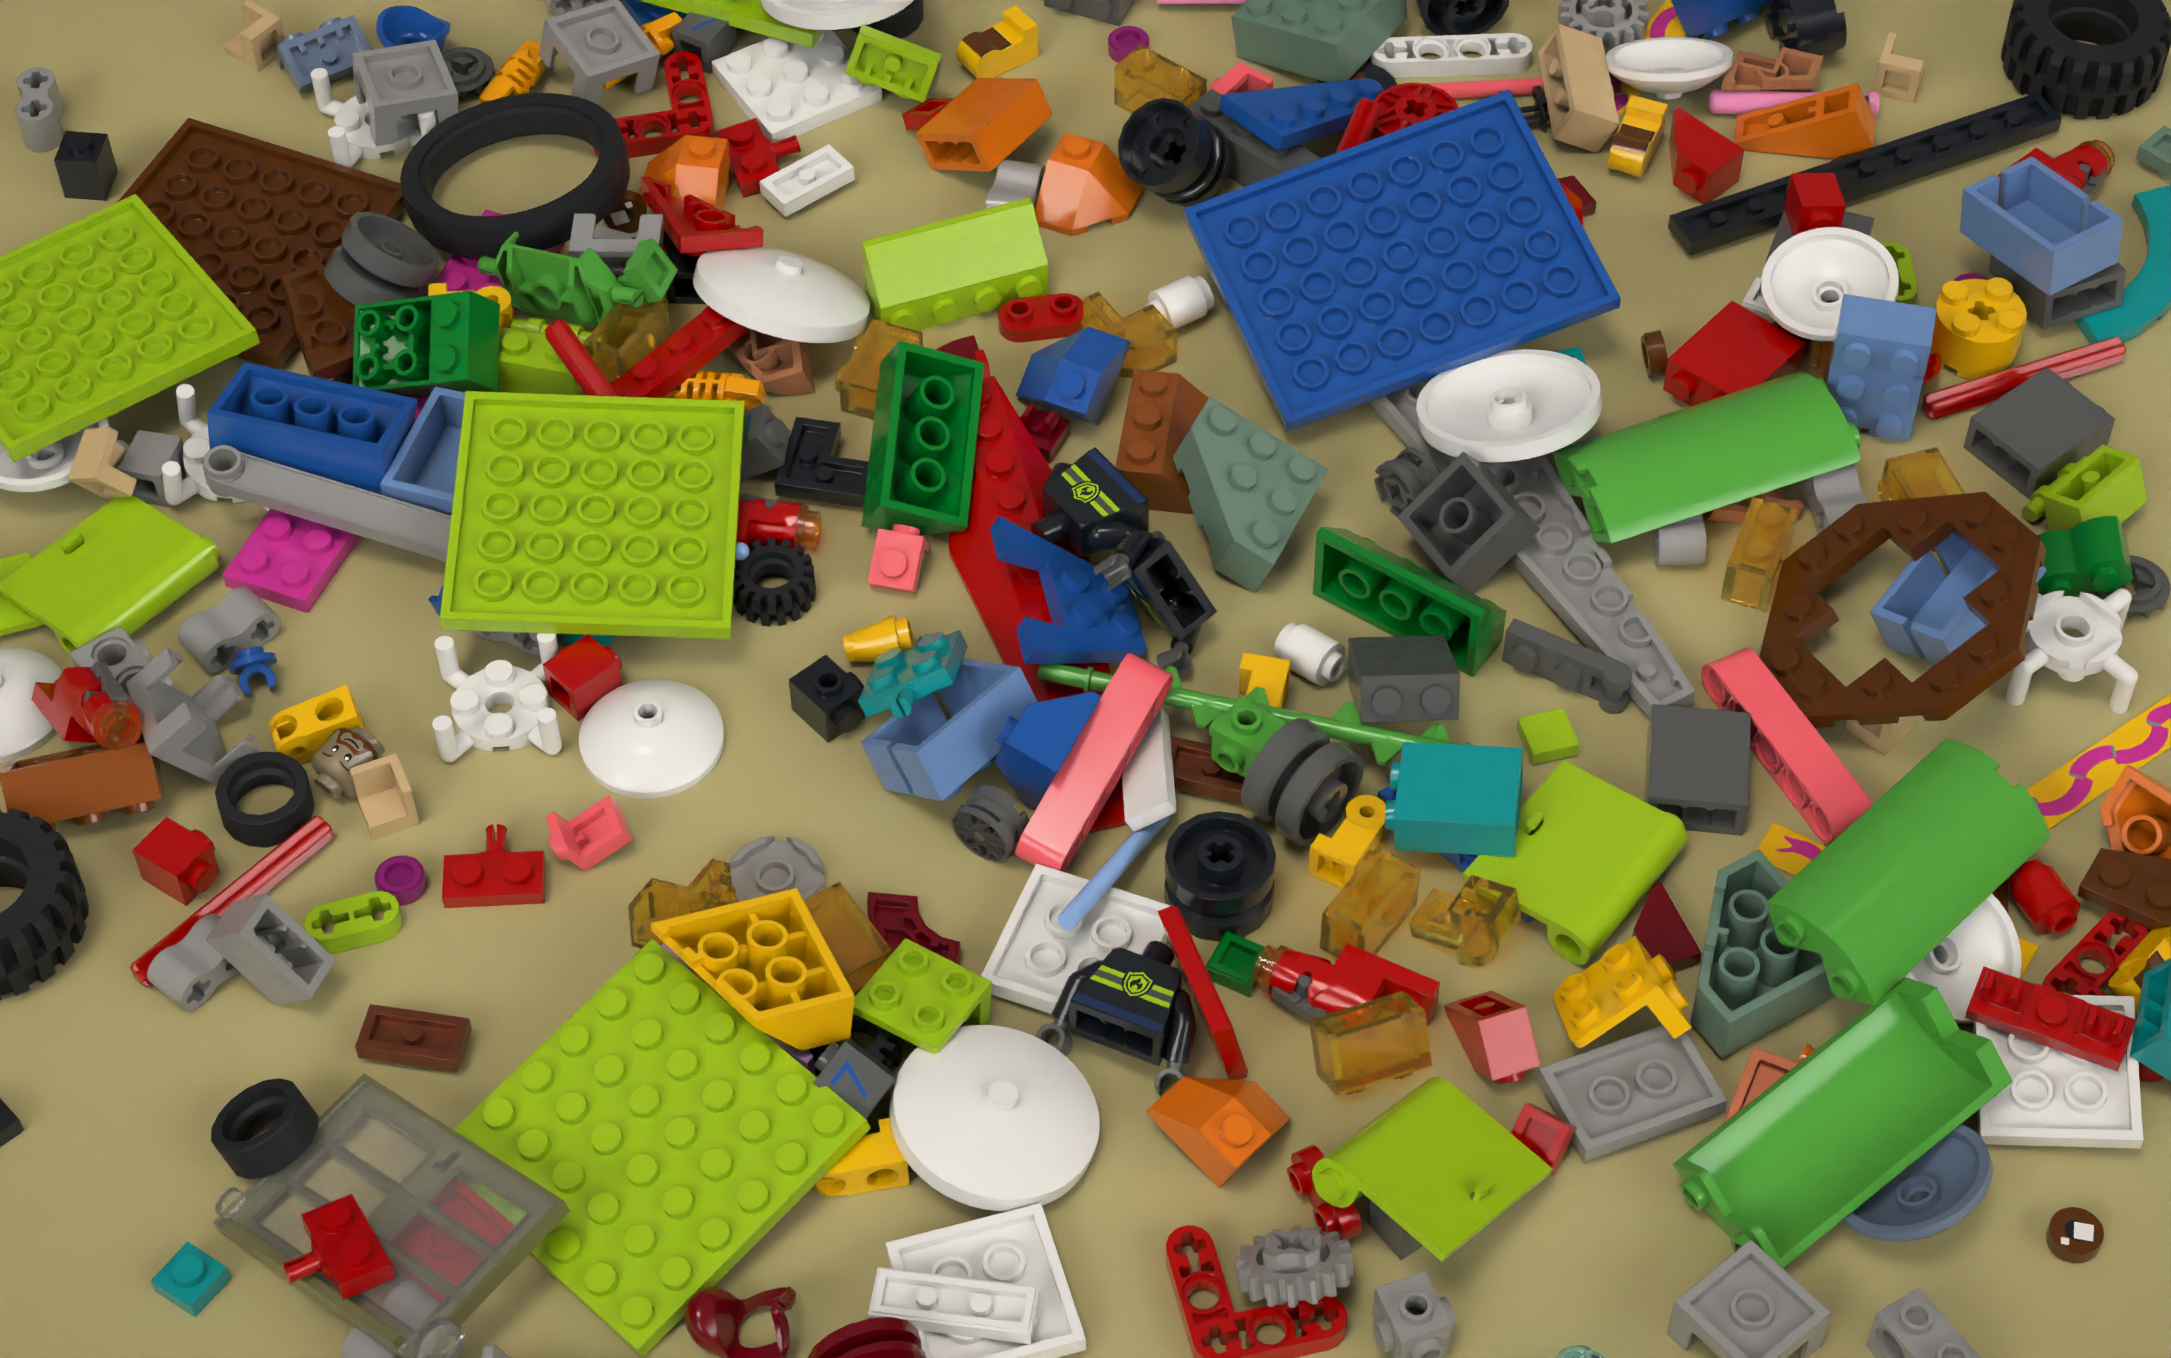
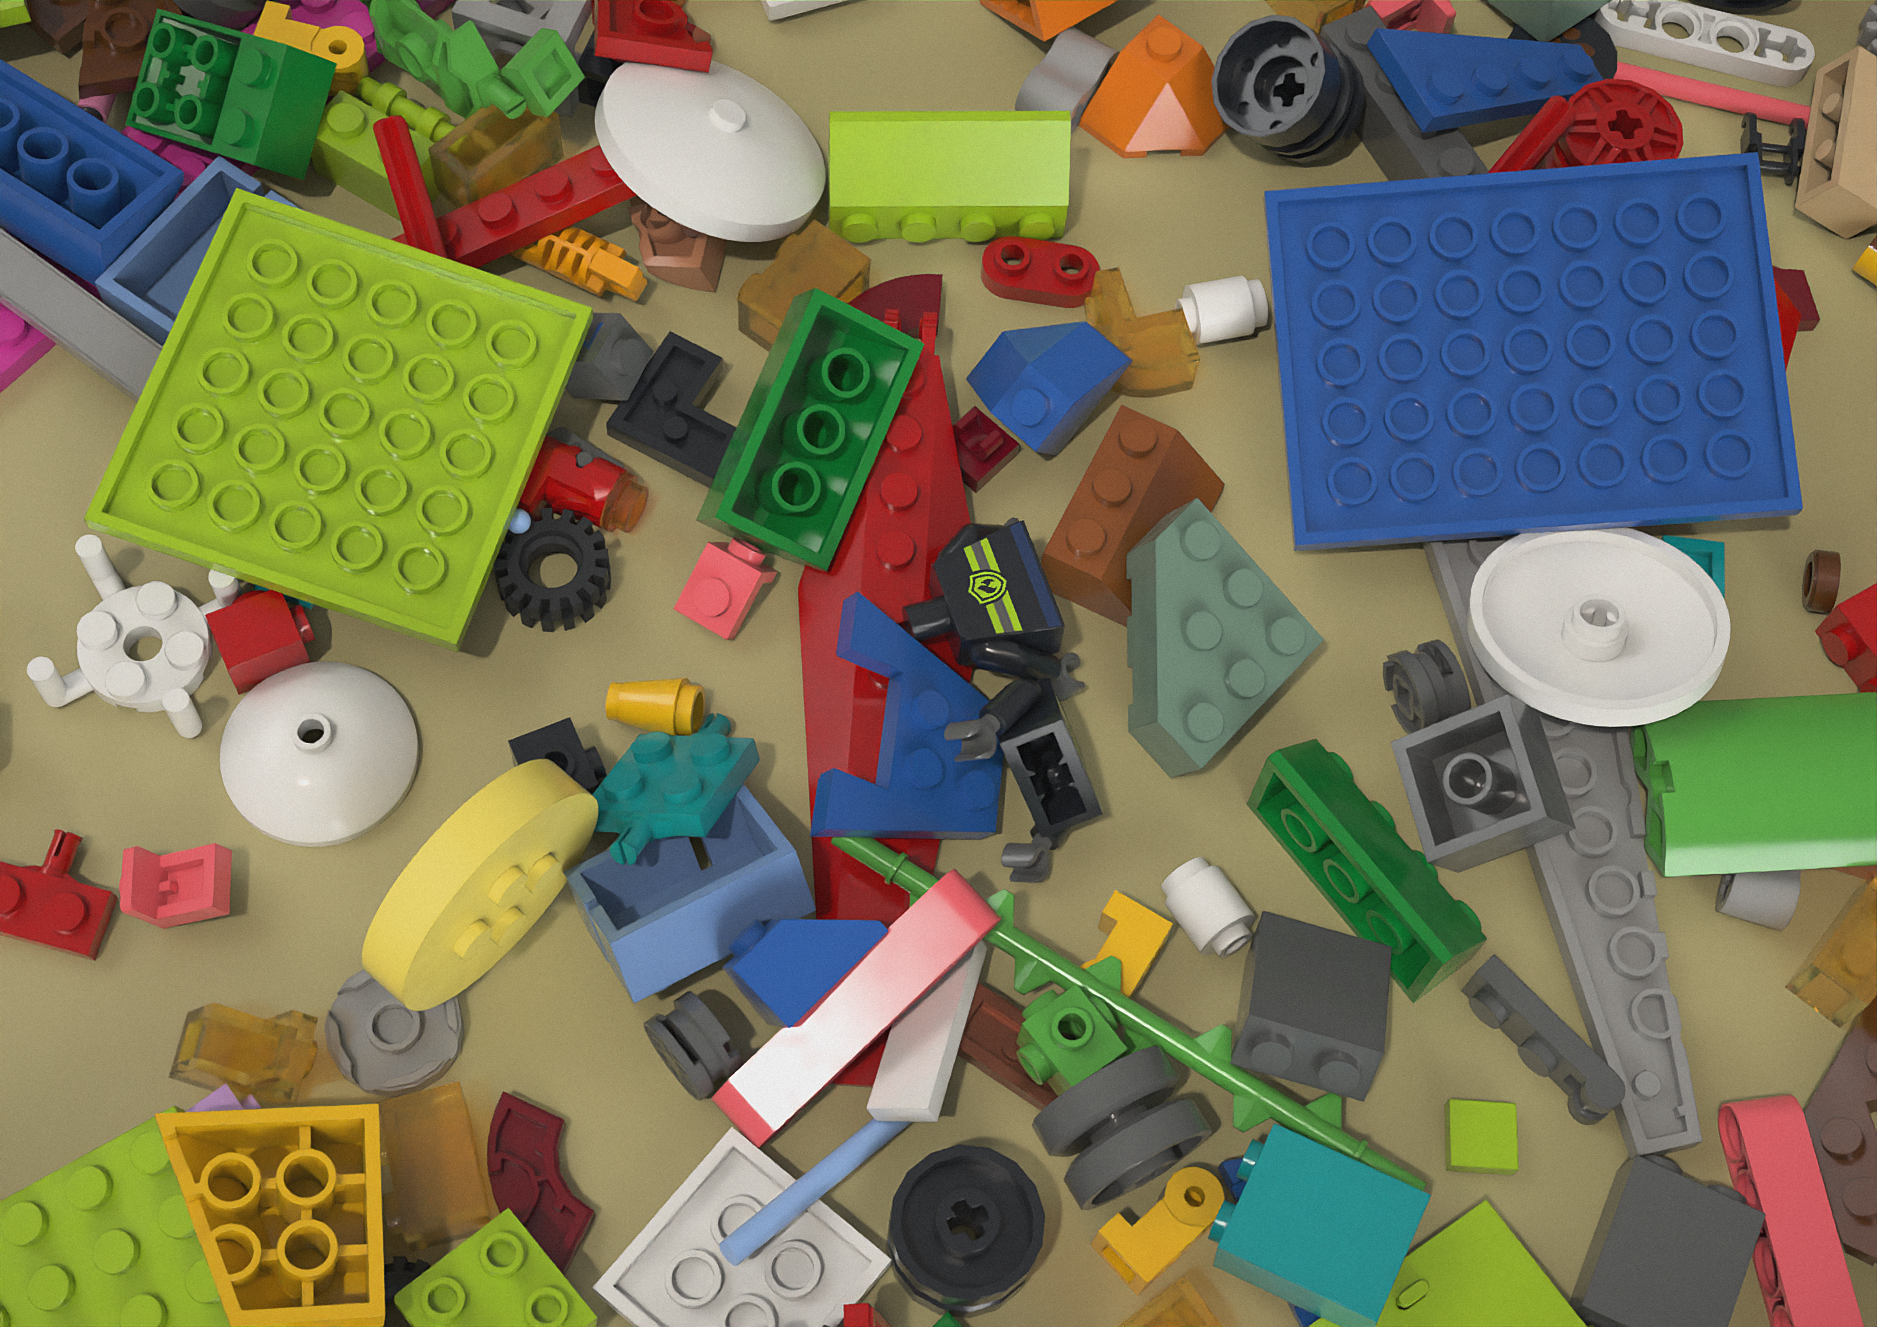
camera: 10 degrees right, 15 degrees up
none -> light yellow brick [362,759,599,1011]

